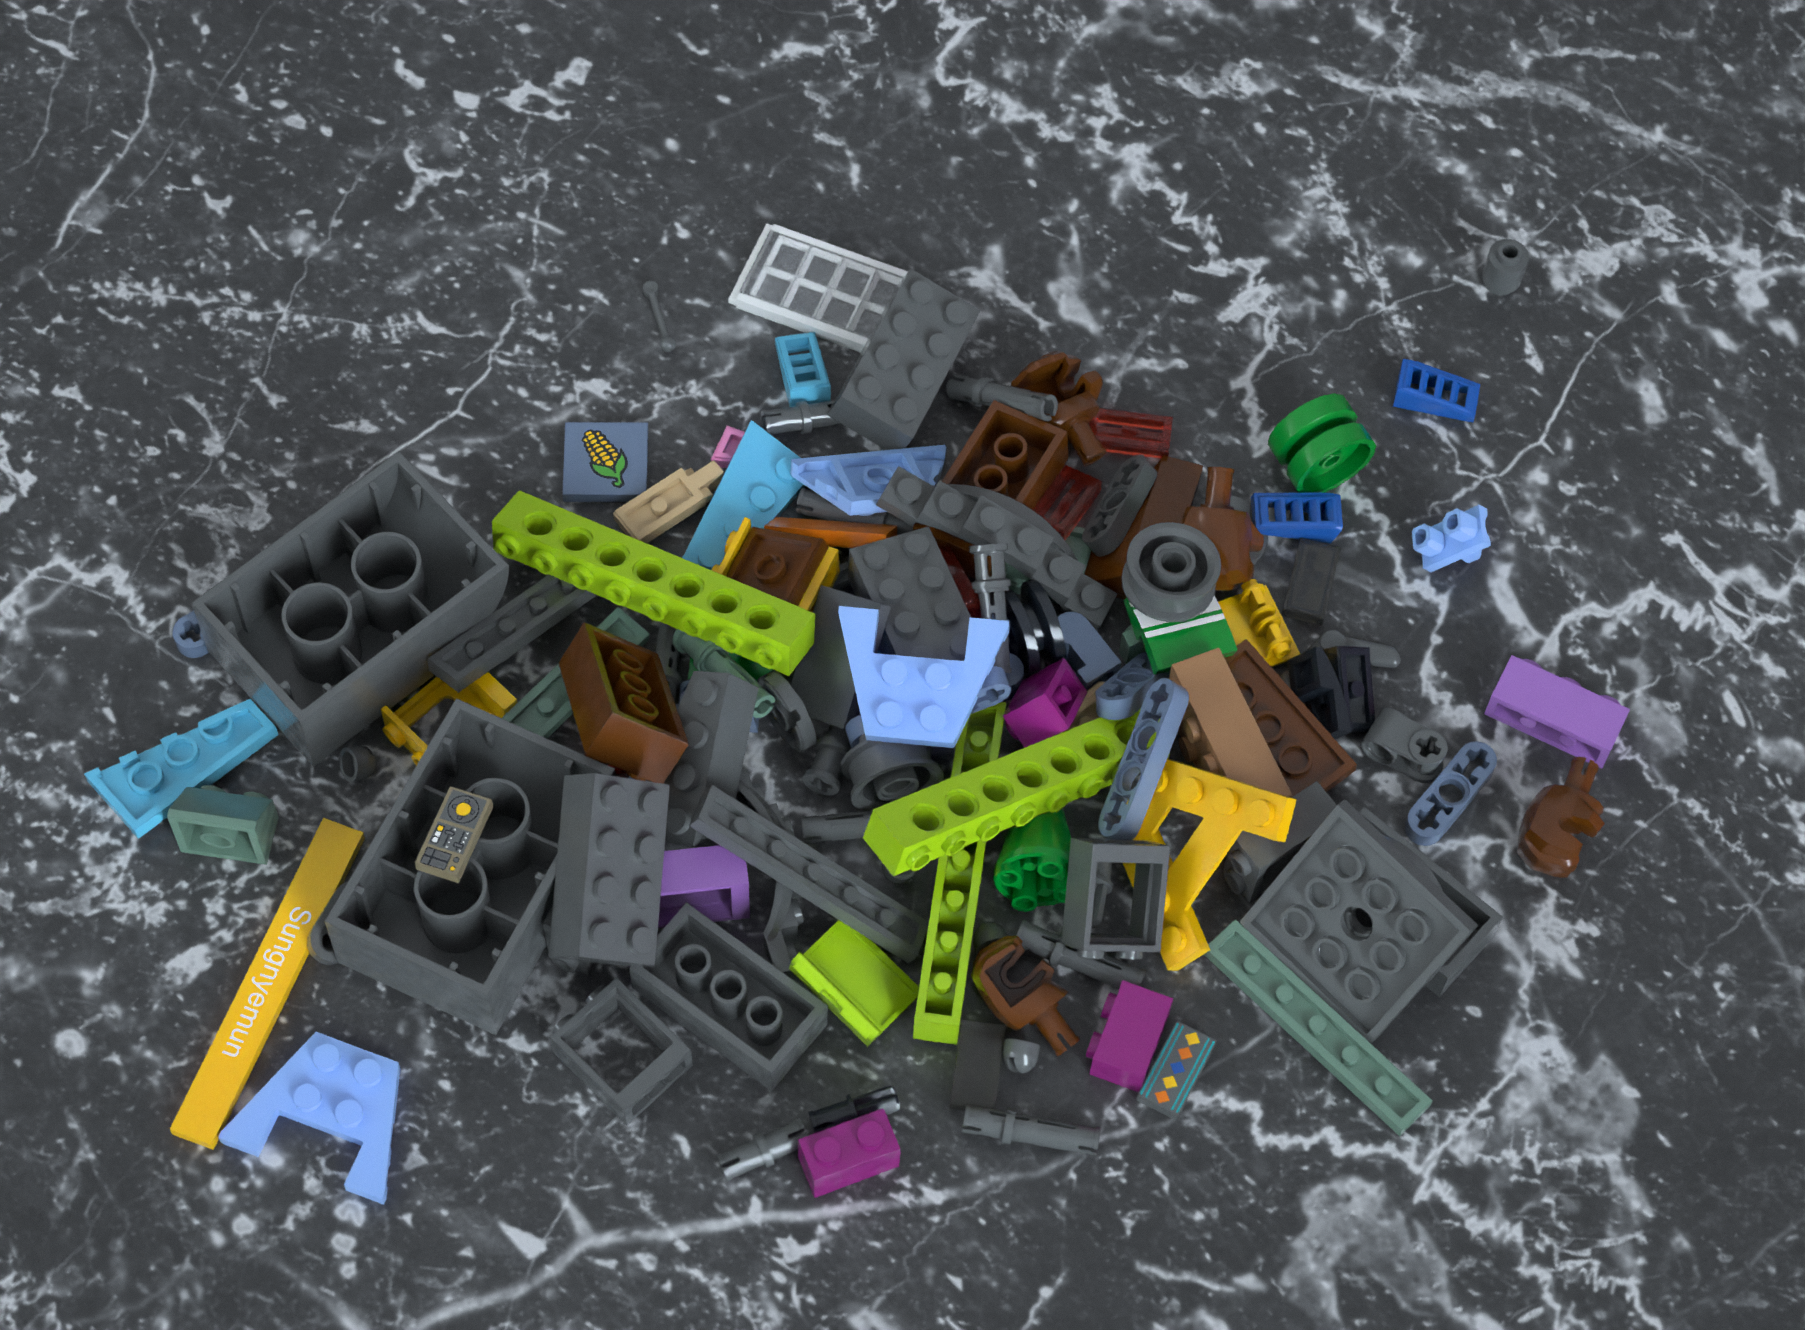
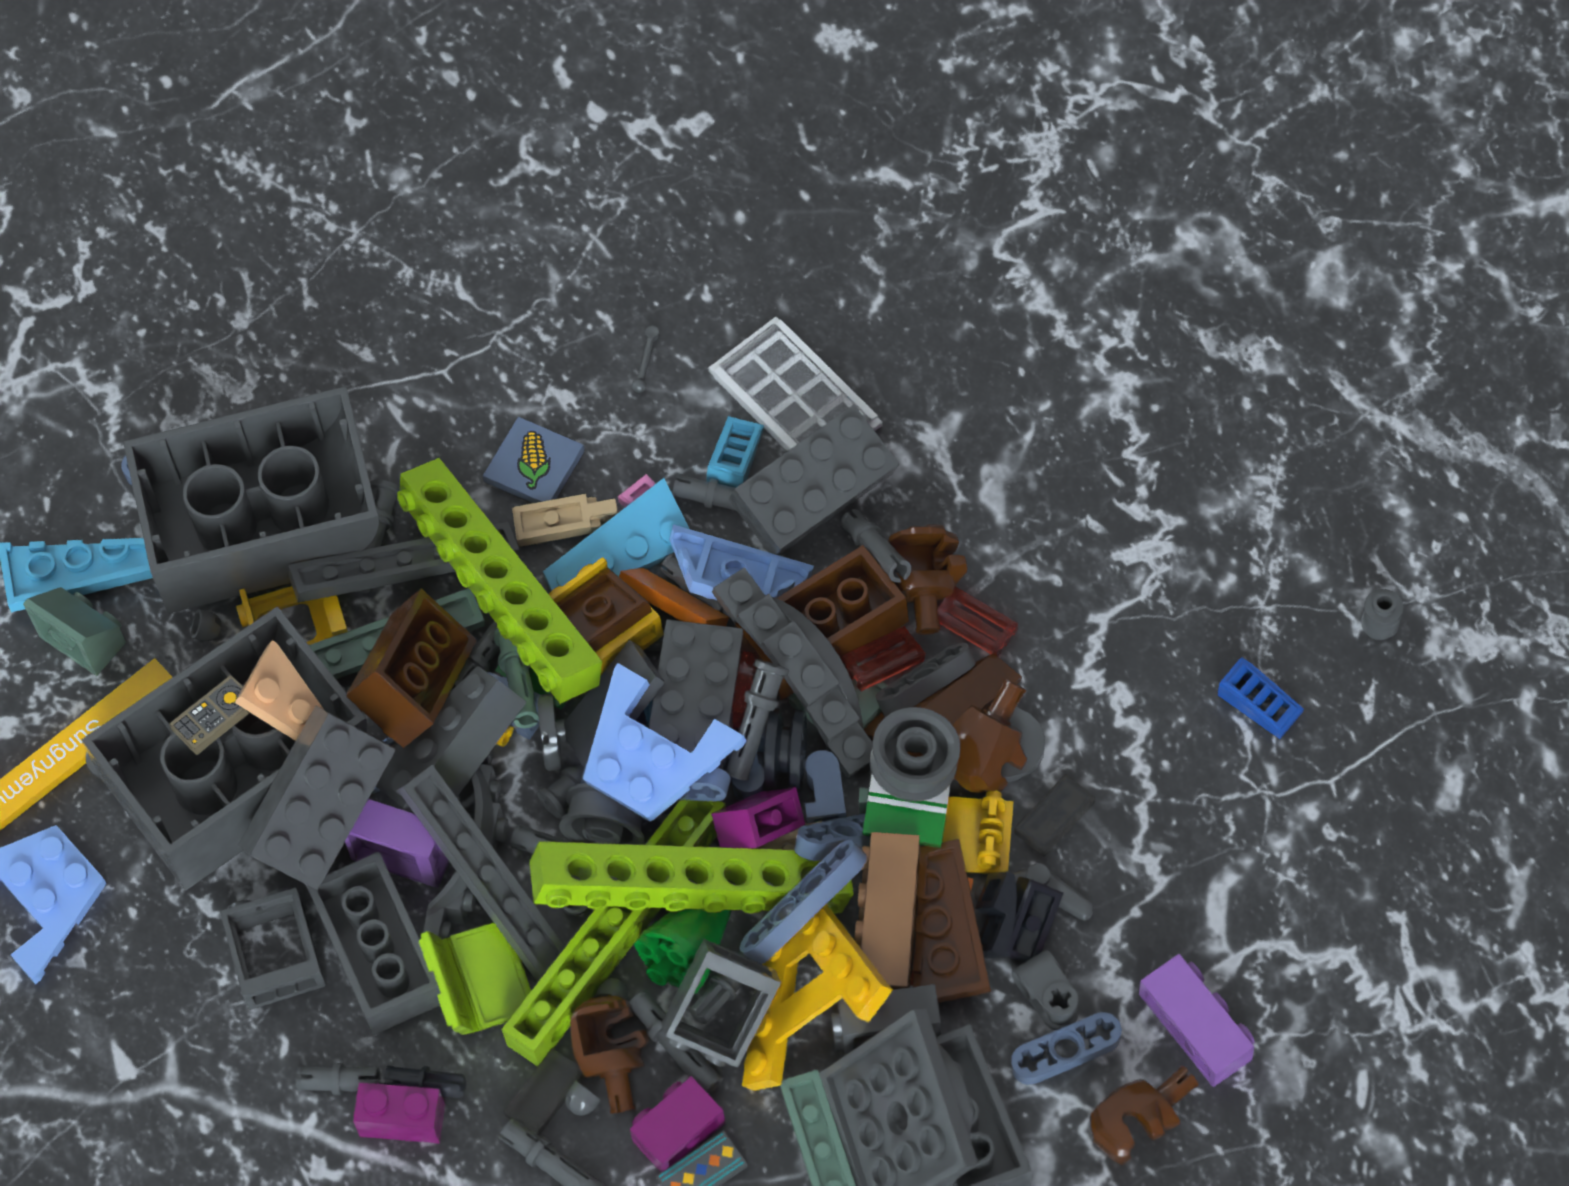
camera: 35 degrees right, 0 degrees up
blue slope [1251,492,1343,544] -> none
green wheel [1268,393,1376,493] -> none
light blue hips [1412,505,1491,572] -> none
none -> light nougat wing [235,640,323,741]

